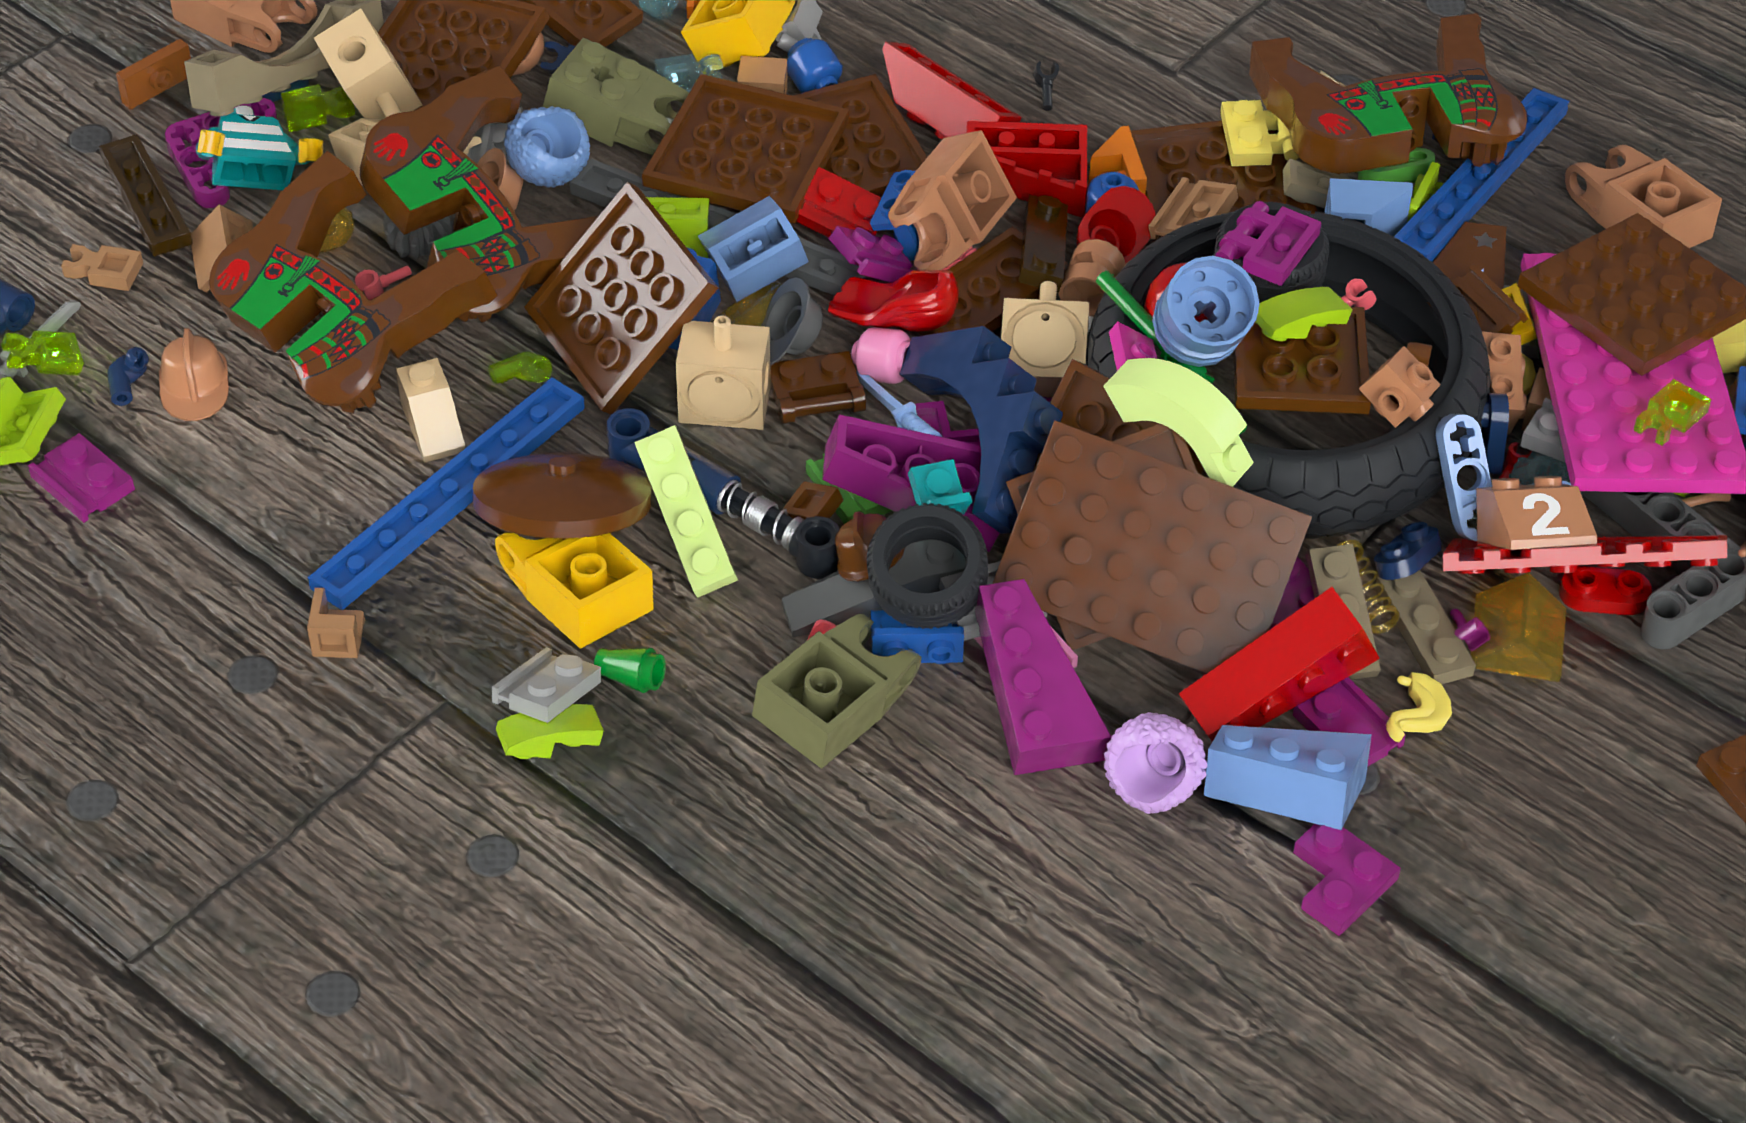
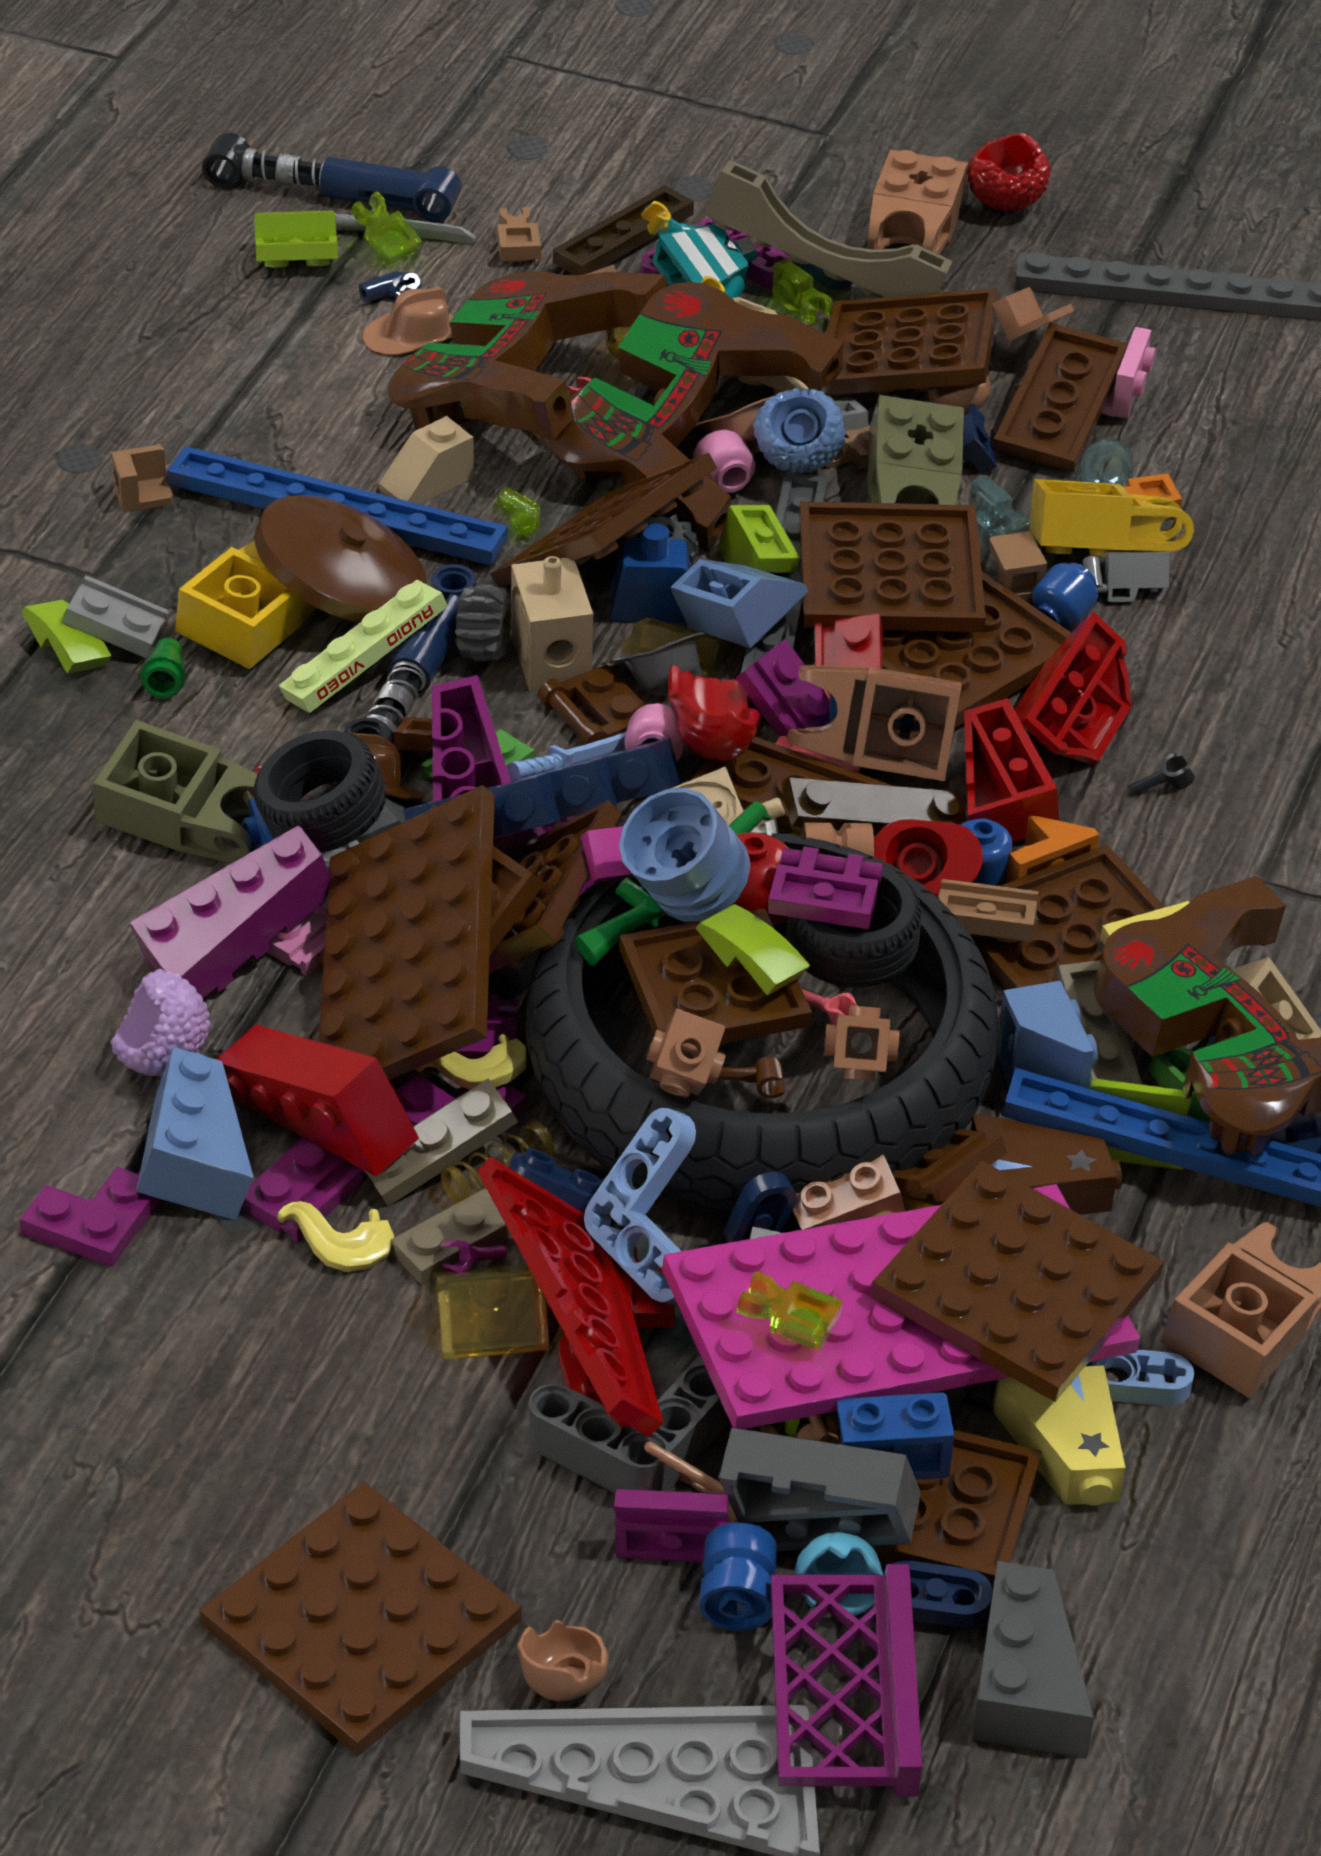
camera: 70 degrees right, 5 degrees down
magenta plate [28,433,135,523] -> none
dark orange plate [116,38,191,110] -> none
tan piece [314,8,423,119] -> none
teal bracket [908,459,972,515] -> none
yellowish green arch [1103,358,1254,487] -> none
nougat slope [1476,476,1597,550] -> none
none -> dark grey gear [455,584,512,662]
none -> bright pink head [693,430,756,494]
none -> nougat brick [824,1005,900,1081]

